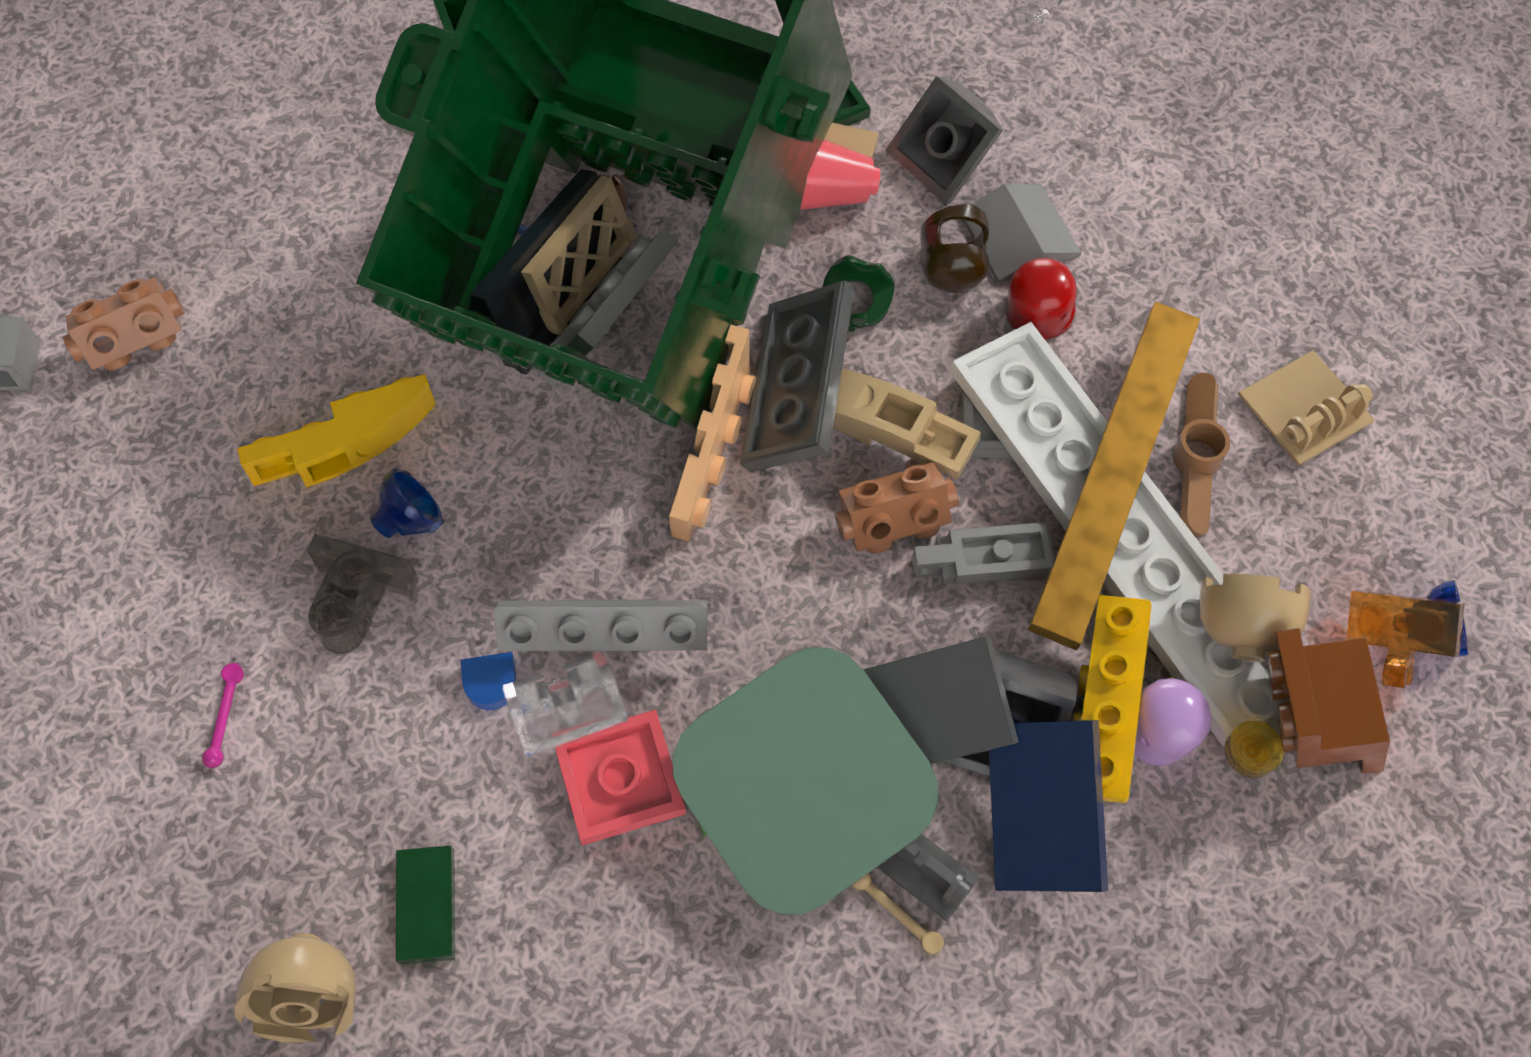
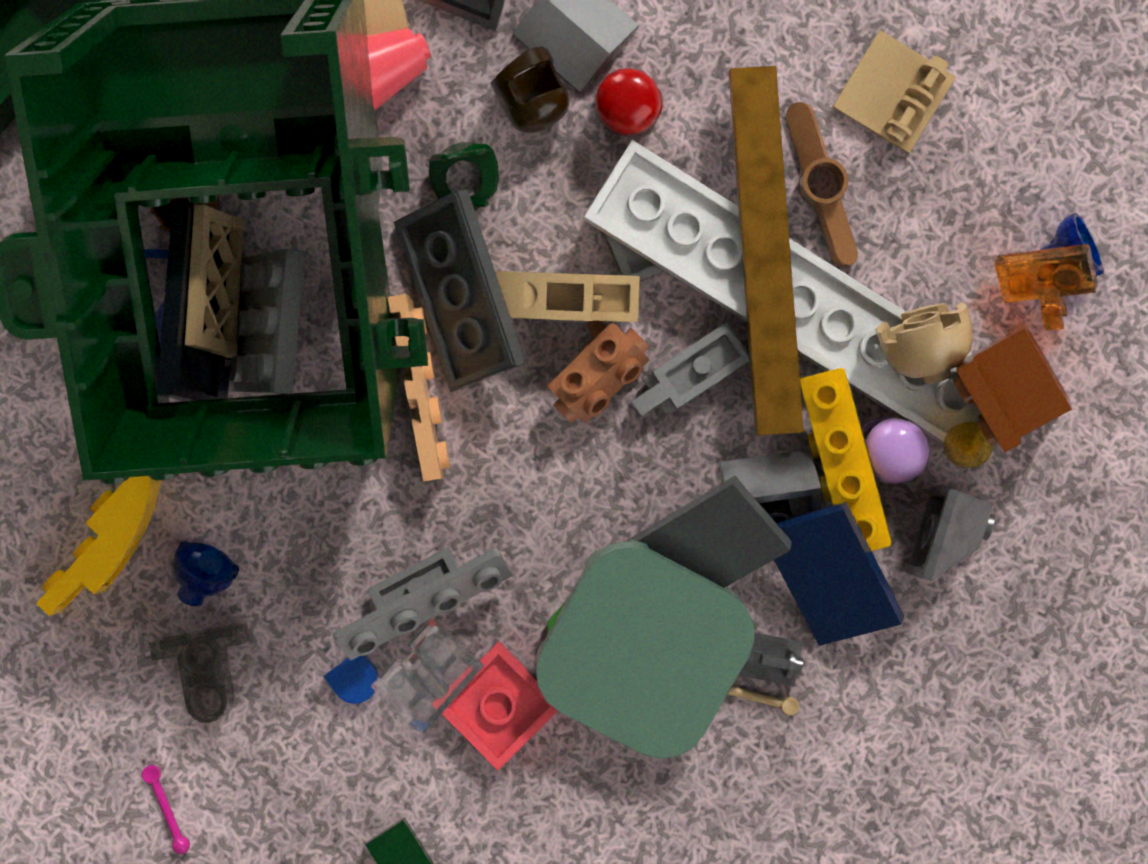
camera: 25 degrees left, 25 degrees up
none -> flat silver slope [906,487,995,581]

